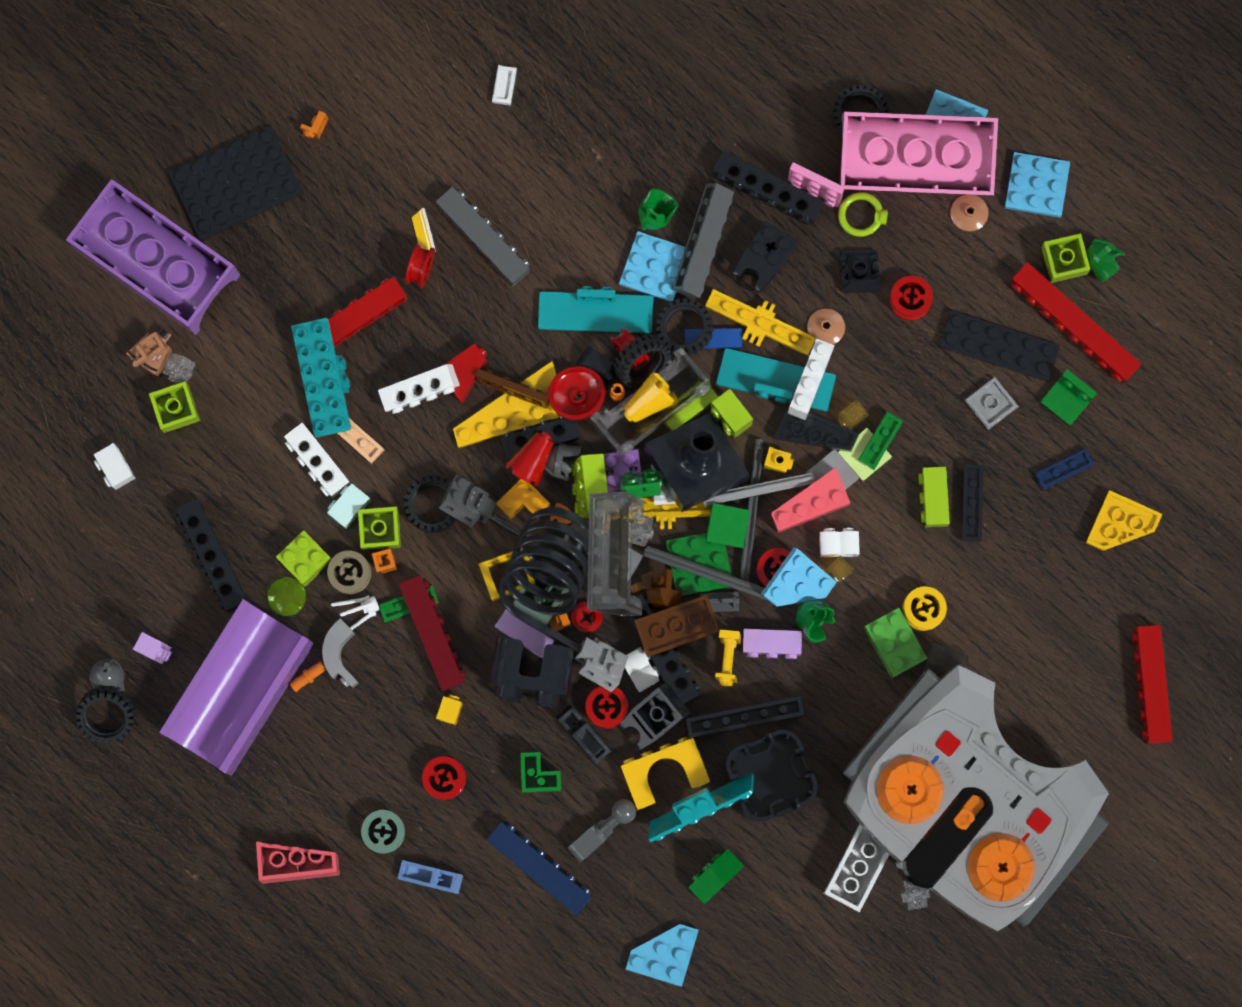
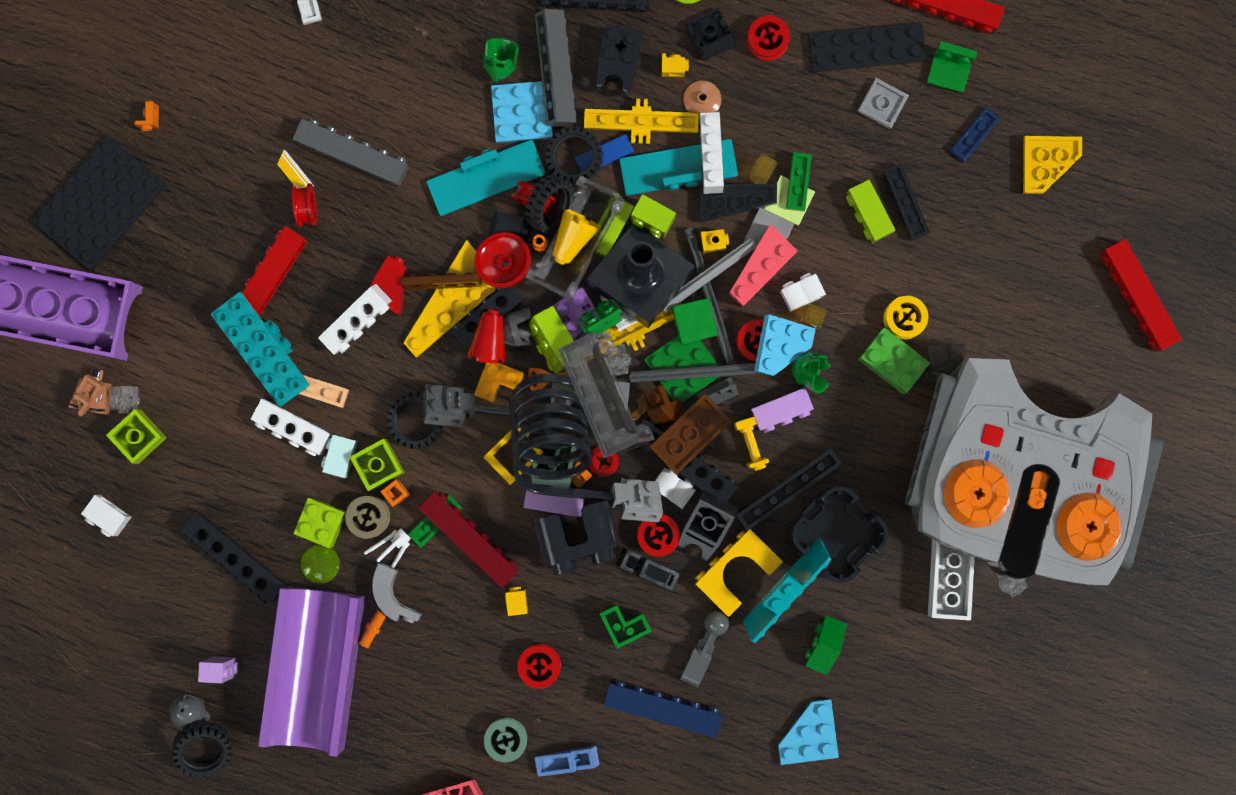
camera: 30 degrees left, 5 degrees up
none -> yellow brick [662,53,689,77]

